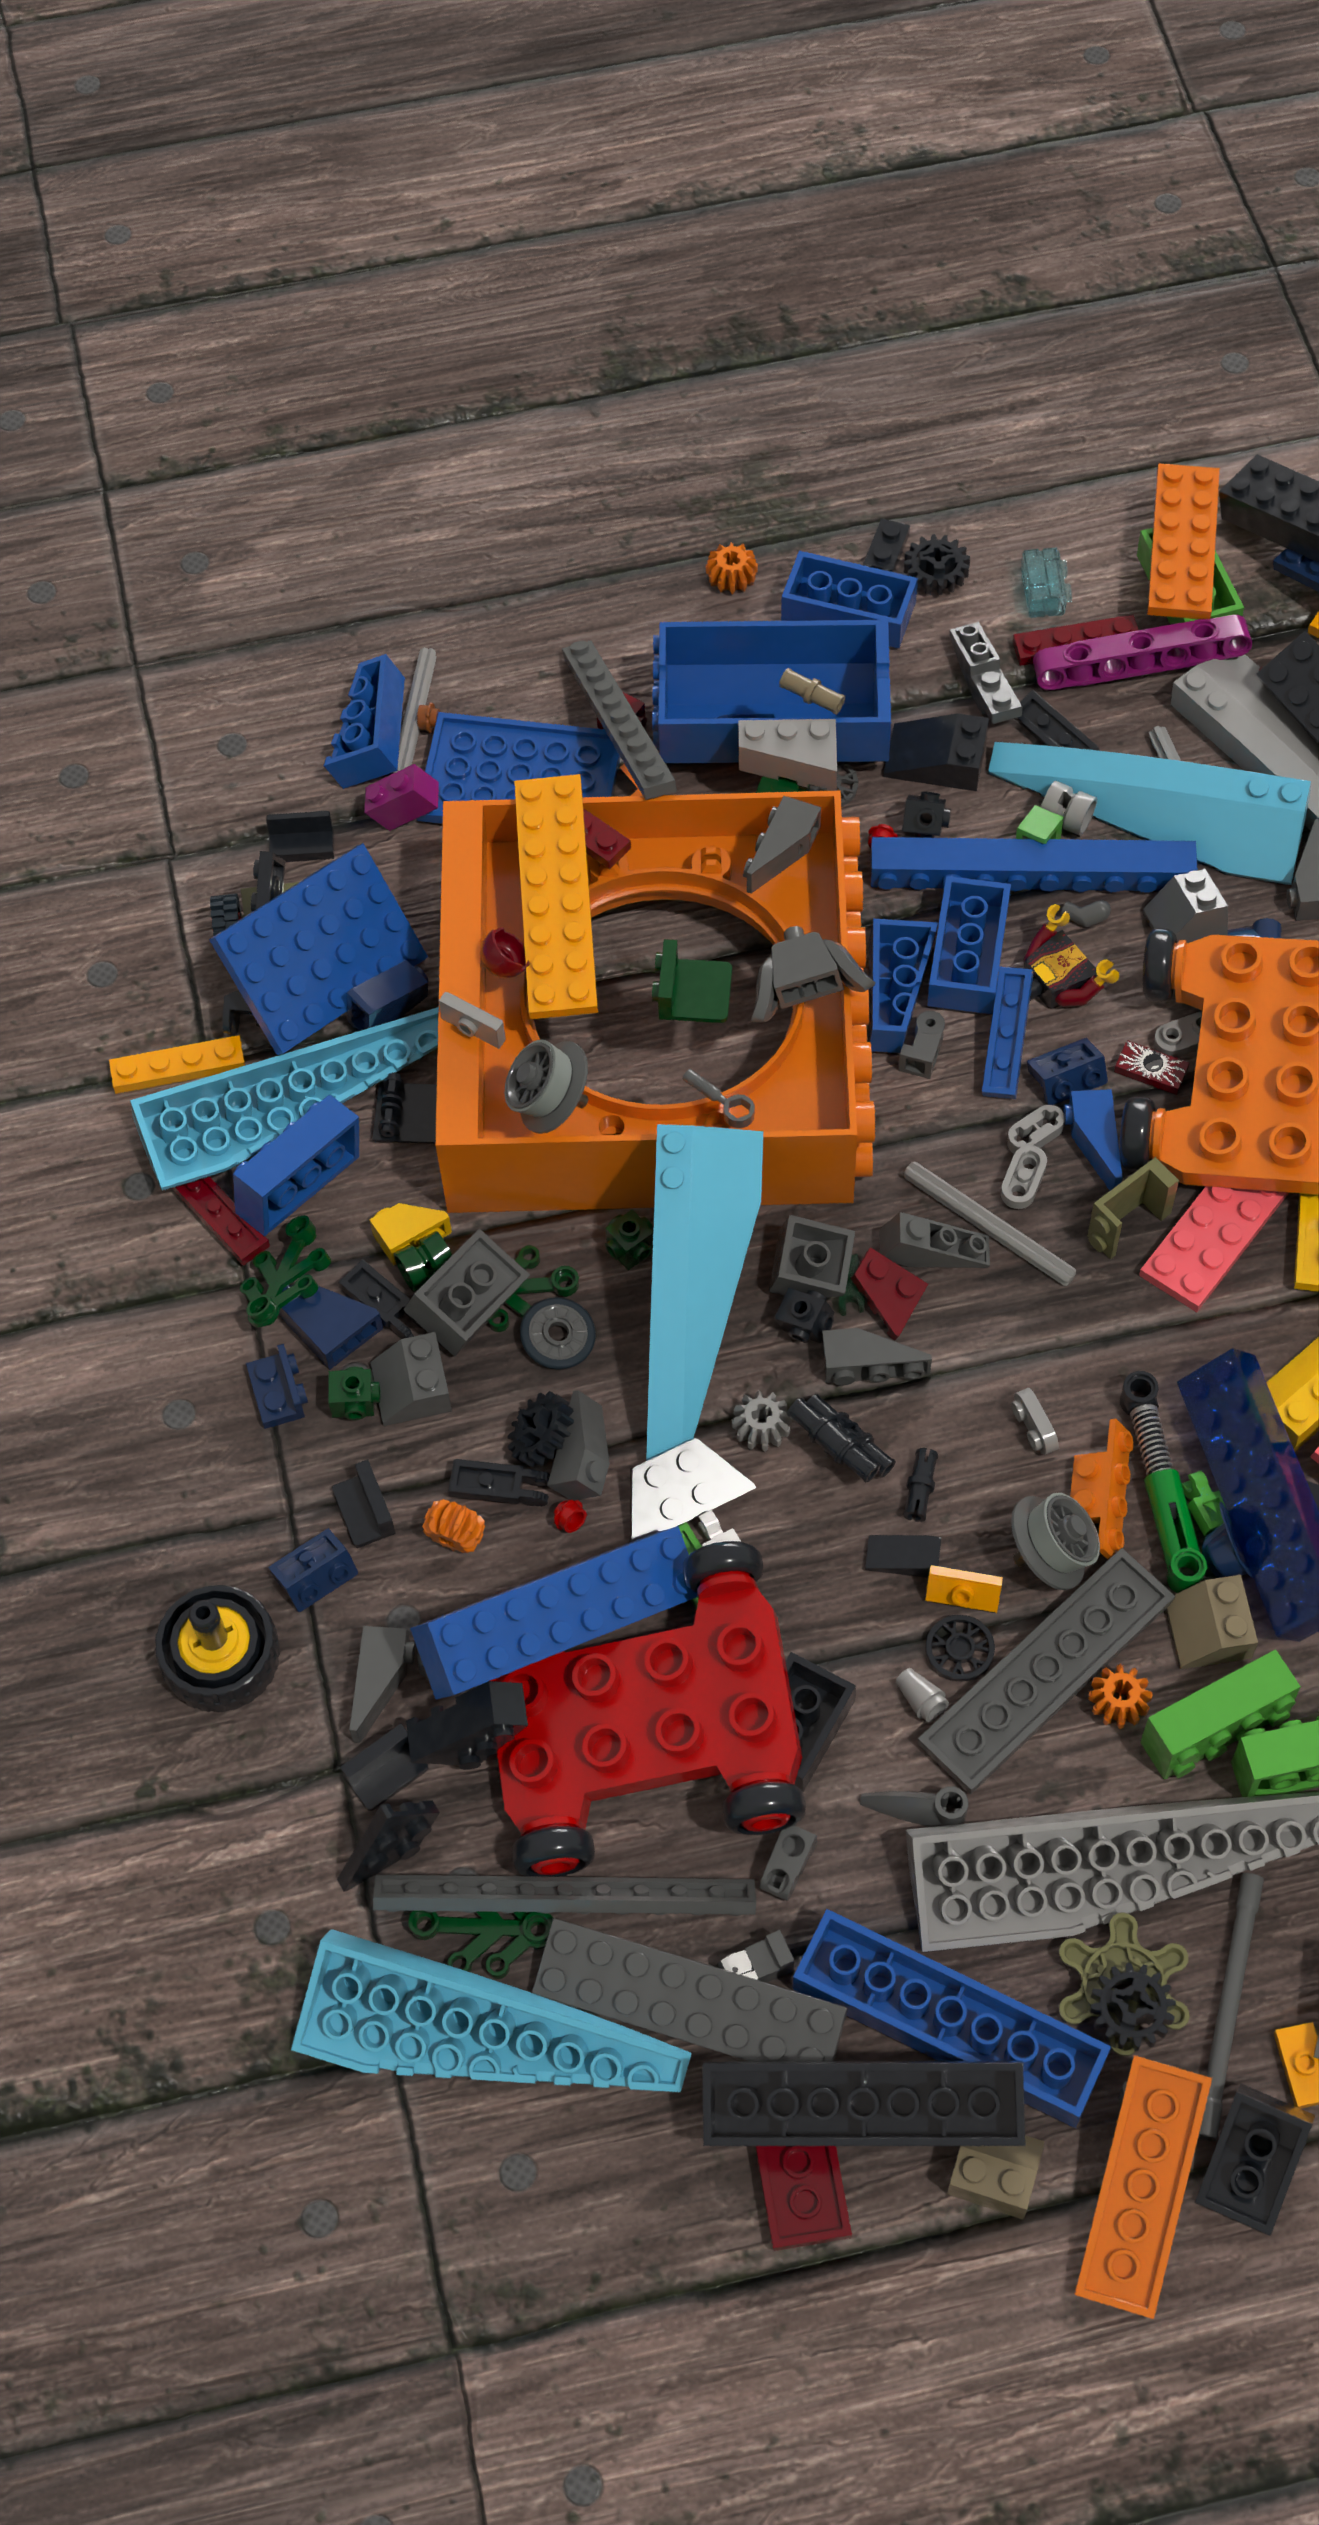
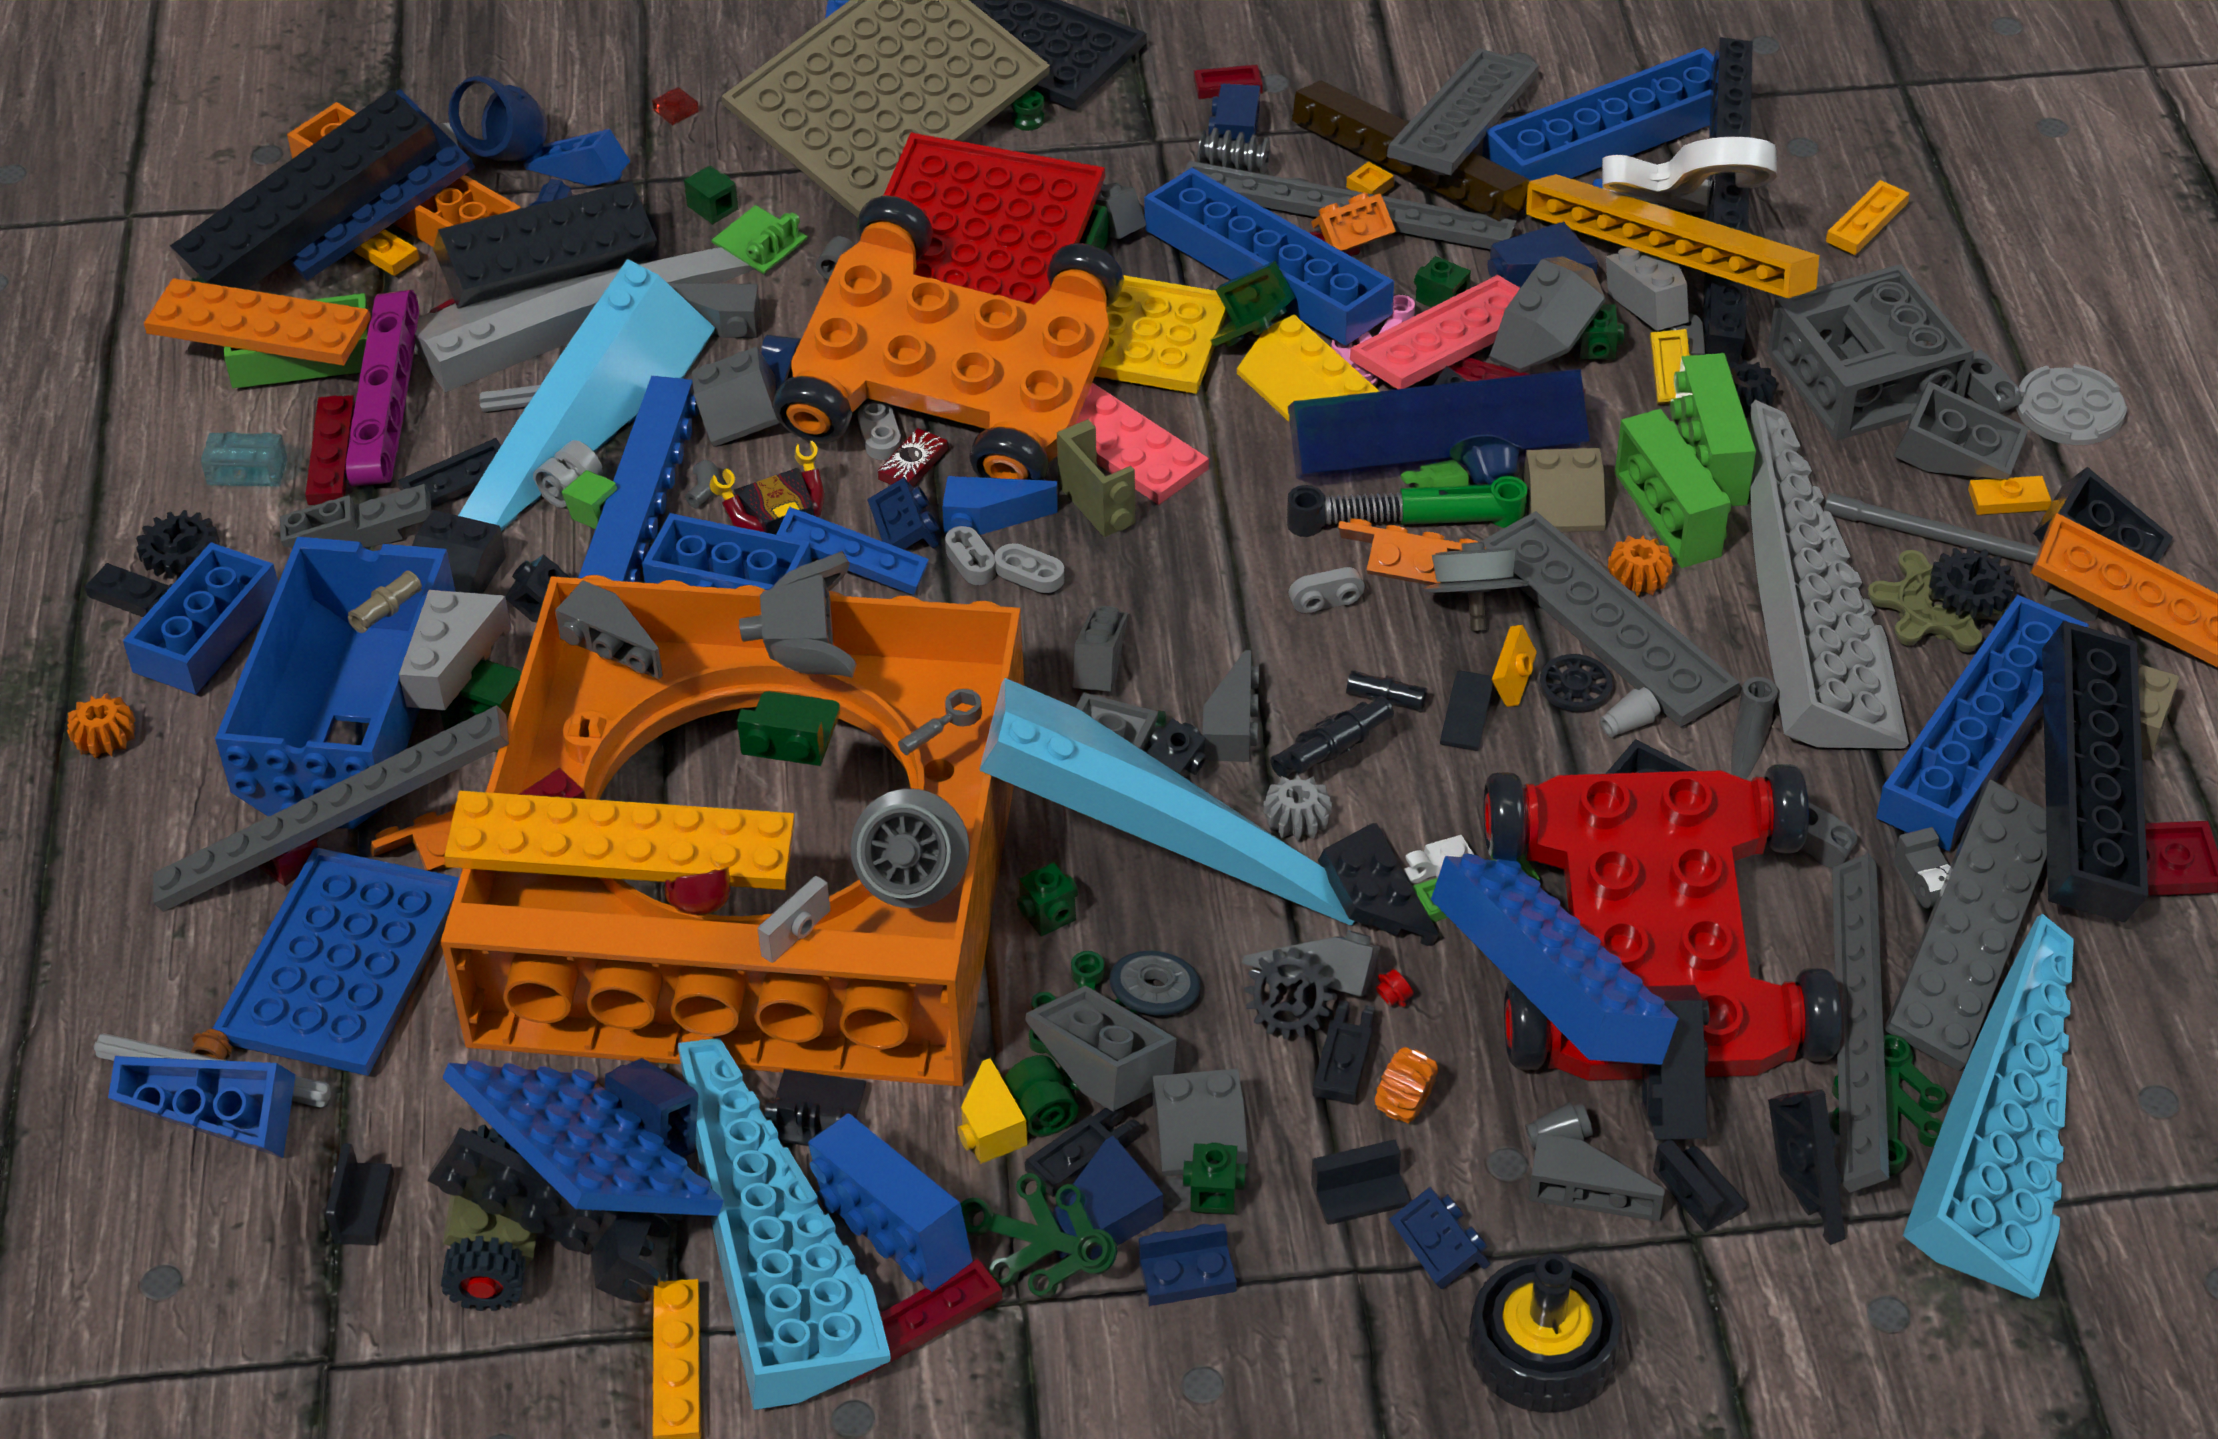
camera: 85 degrees left, 15 degrees down
magenta brick [364,764,439,831] -> none
dark red wing [851,1247,928,1341] -> none
light grey axle [904,1162,1076,1286] -> none

